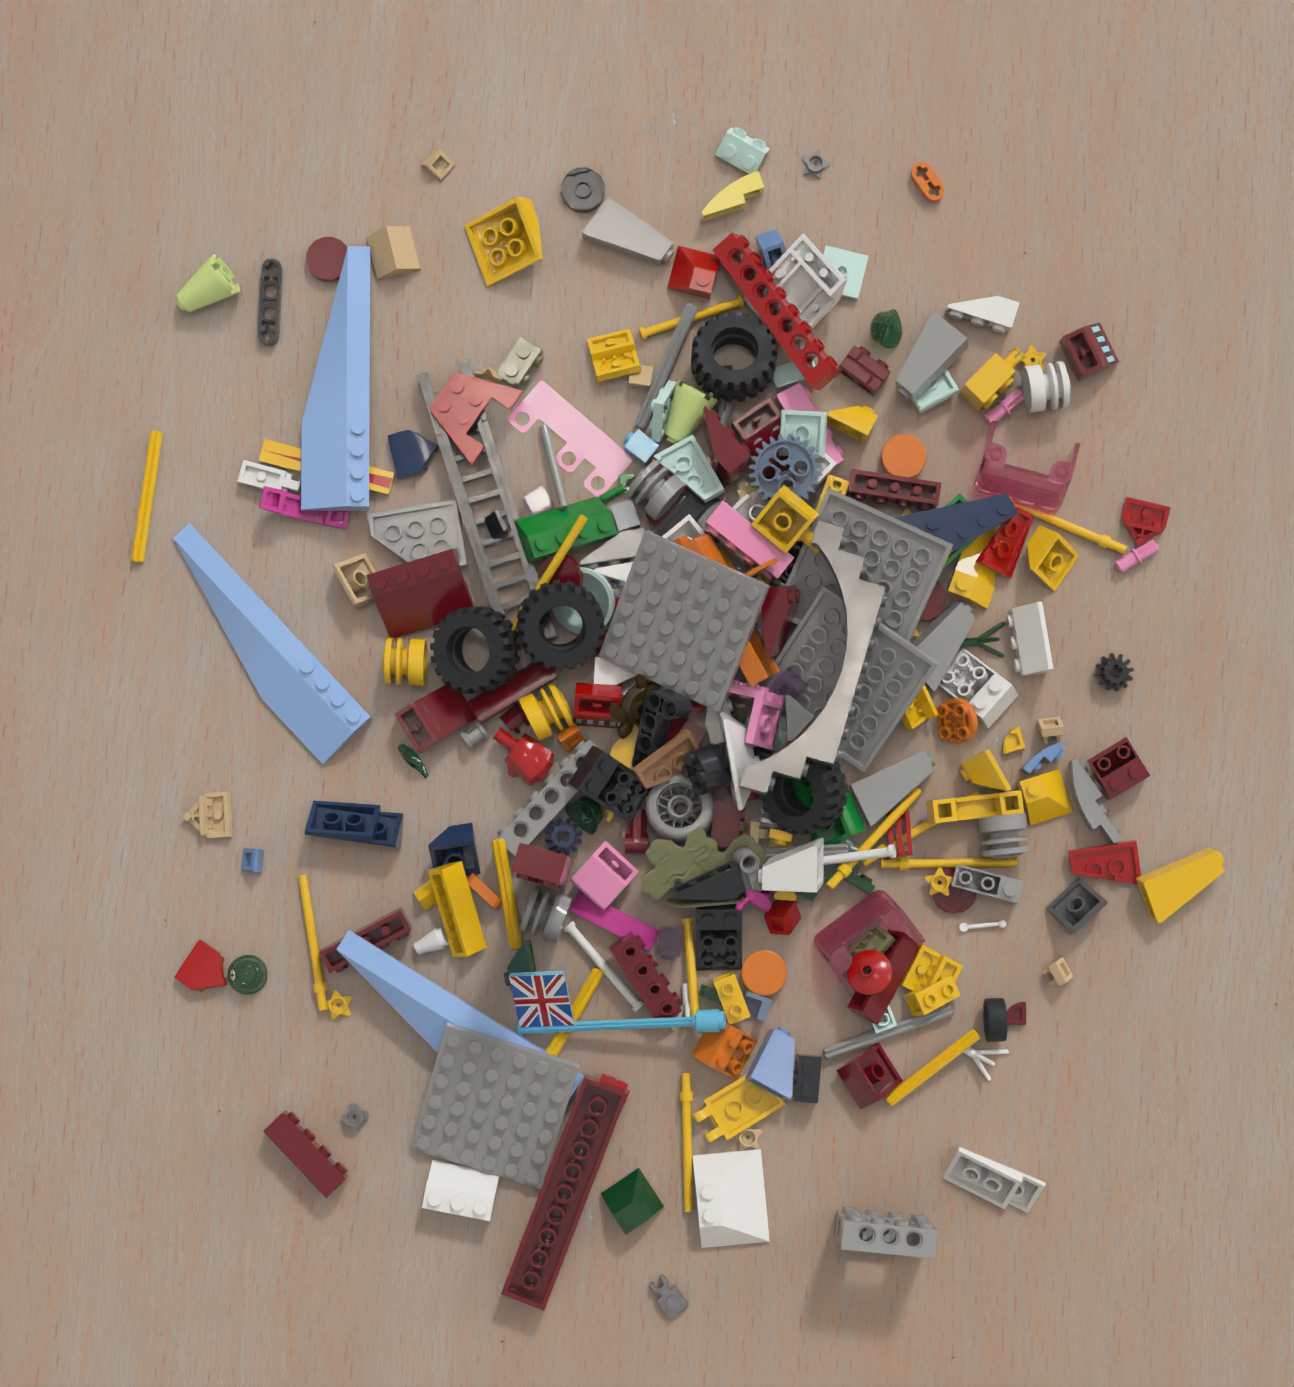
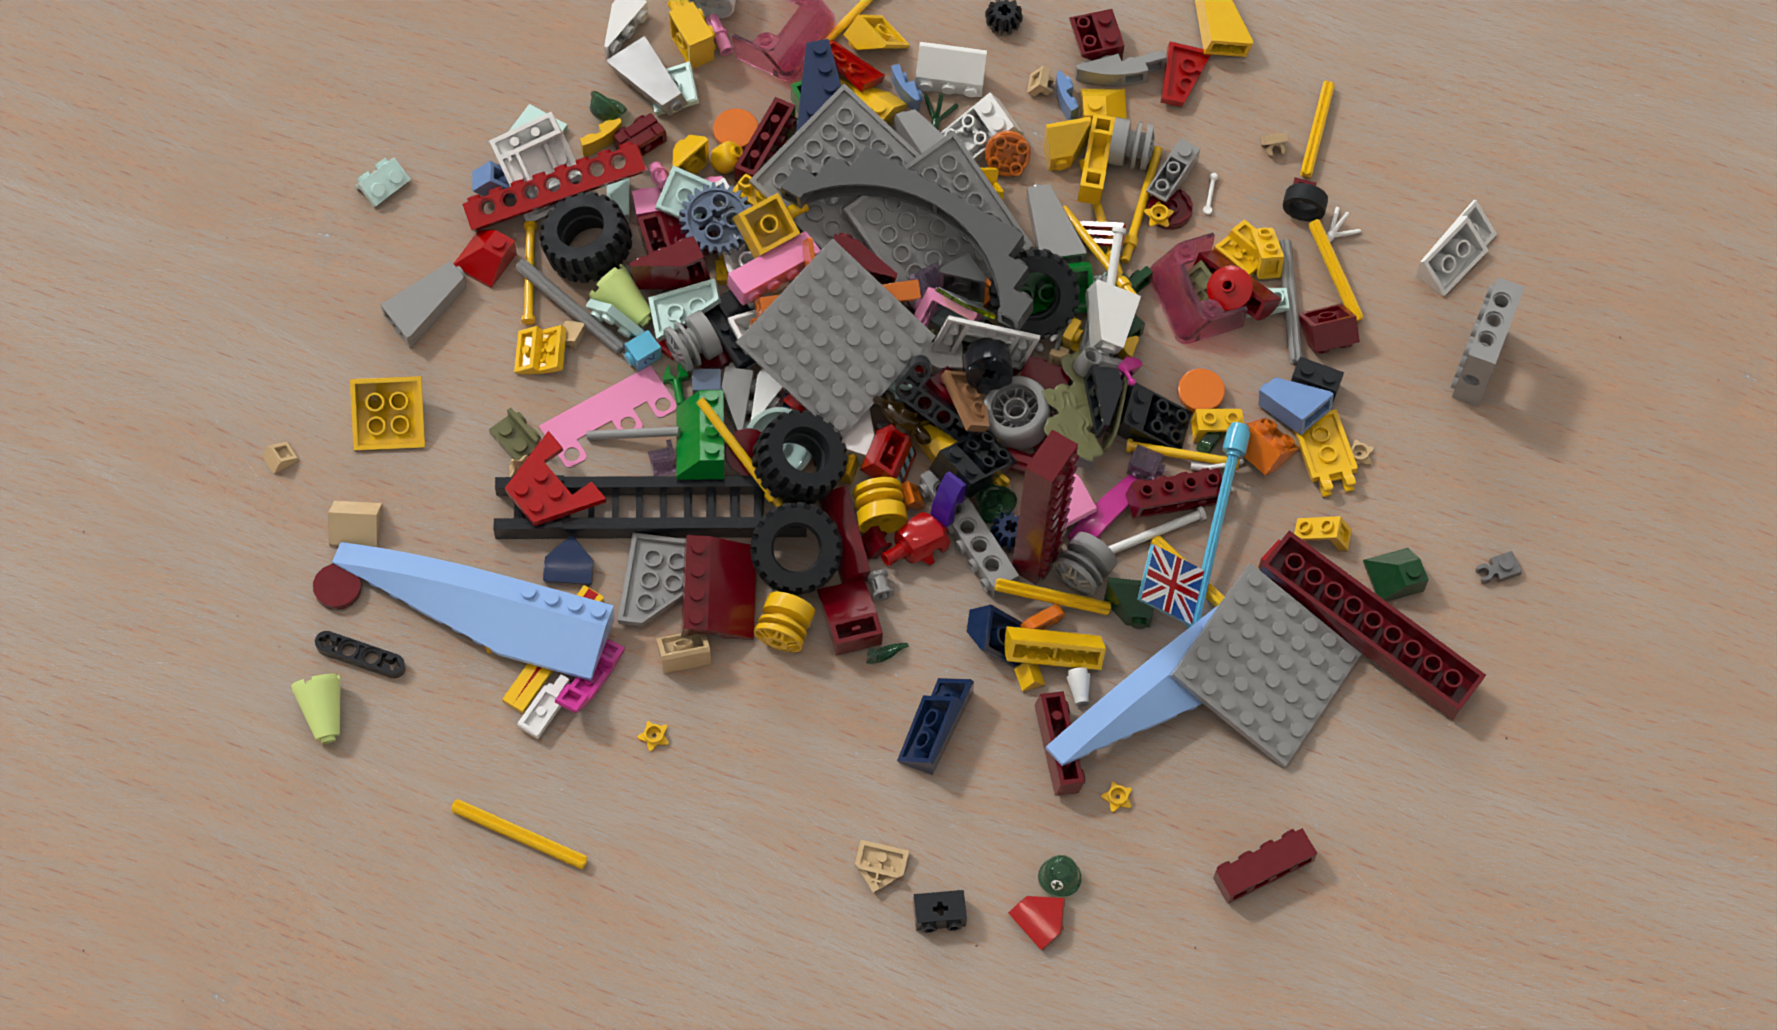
camera: 75 degrees left, 20 degrees down
light blue wedge [173,523,373,765] -> none
medium blue slope [241,848,264,872] -> none
yellow bar [298,874,328,1011] -> none
flat silver plate [341,1103,369,1131] -> none
white slope [422,1160,499,1221] -> none
black slope [485,509,508,539] -> none
tile [561,167,605,212] -> none
yellow bar [679,1073,693,1212] -> none
white slope [692,1149,770,1248] -> none
light yellow slope [701,171,764,221] -> none
sand blue panel [743,990,772,1022] -> none
red panel [764,900,801,935] -> none
flat silver plate [802,150,830,179] -> none
orange beam [911,162,944,203] -> none
yellow tile [1002,727,1025,755] -> none
dark grey slope [1046,877,1108,934] -> none
none -> yellow slope [580,118,622,157]
none -> yellow plate [637,721,669,751]
none -> bright pink axle [649,162,669,189]
none -> yellow head [710,141,743,174]
none -> yellow slope [840,454,859,485]
none -> medium blue slope [890,64,923,112]
none -> black brick [913,890,967,933]
none -> dark purple slope [930,471,966,527]
none -> clear neon green piece [935,287,996,319]
none -> yellow bracket [1294,516,1352,551]
none -> yellow axle [1300,80,1335,178]

